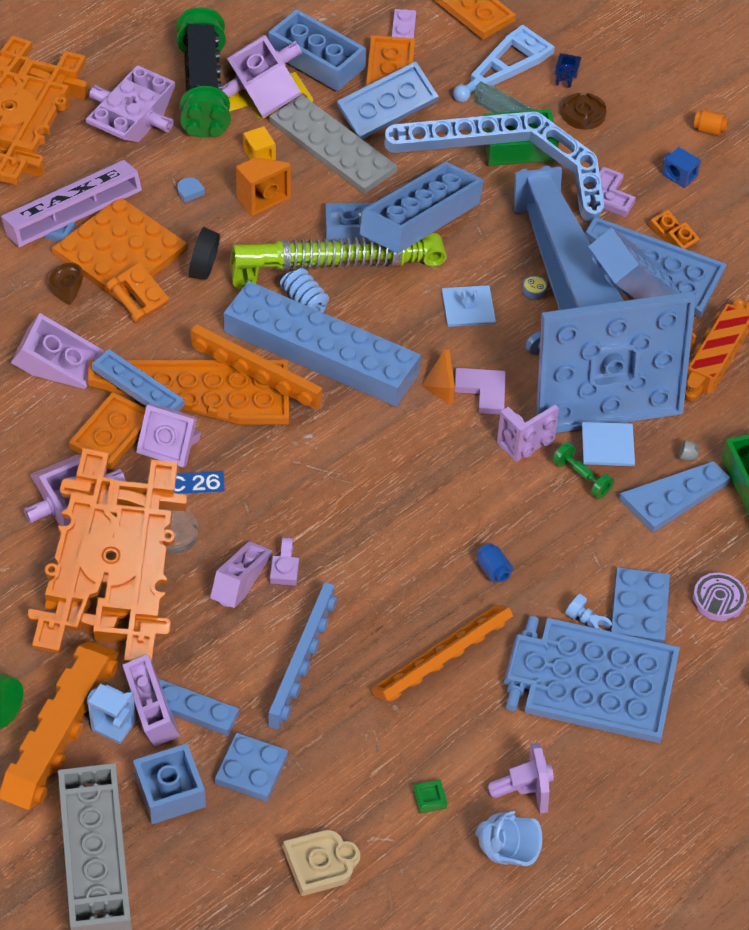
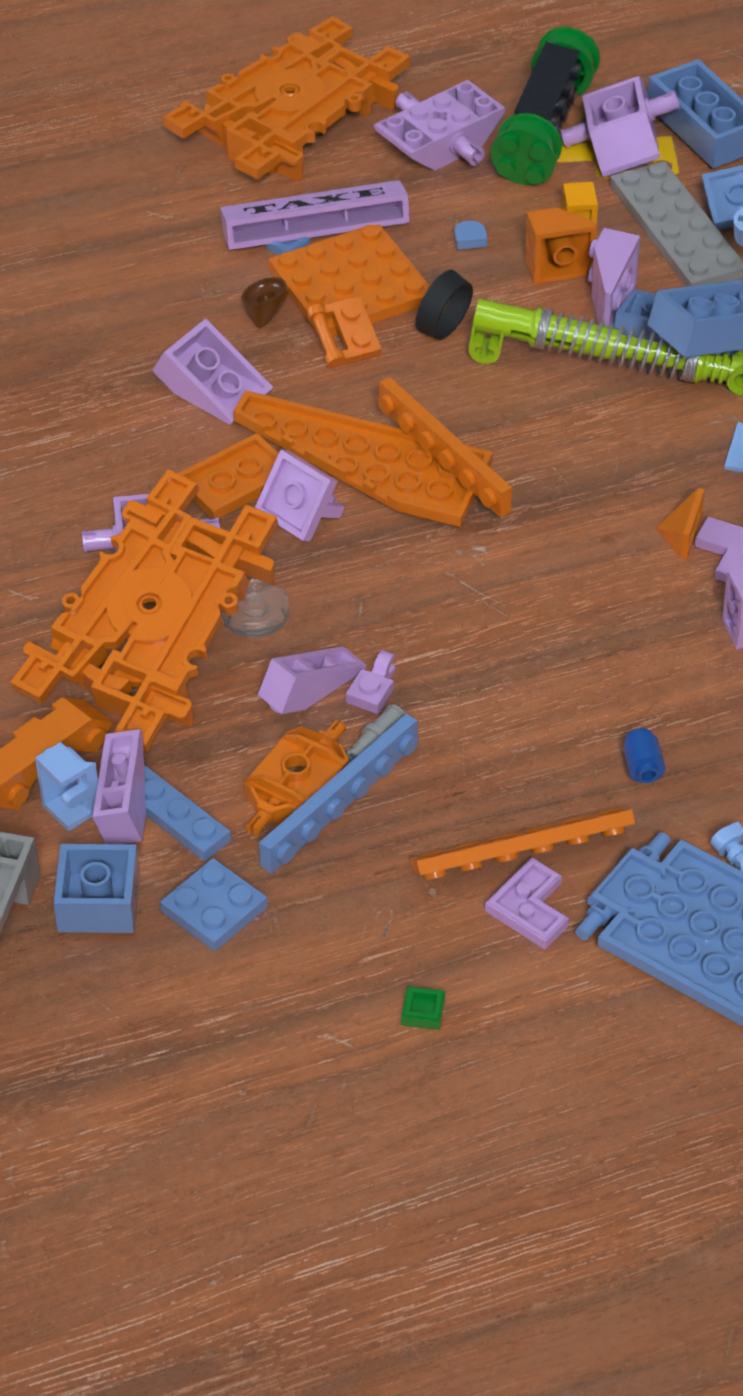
camera: 25 degrees right, 5 degrees down
medium blue plate [92,349,185,411] -> none
blue sticker [174,471,225,494] -> none
medium blue brick [224,281,421,407] -> none
light blue piece [280,268,329,313] -> none
tan plate [282,830,361,896] -> none
light blue helmet [475,811,542,866] -> none
lavender piece [488,742,554,814] -> none
none -> orange plate [243,719,349,836]
none -> light grey pin [346,704,405,763]
none -> lavender tile [485,857,569,950]
none -> lavender slope [588,228,640,327]

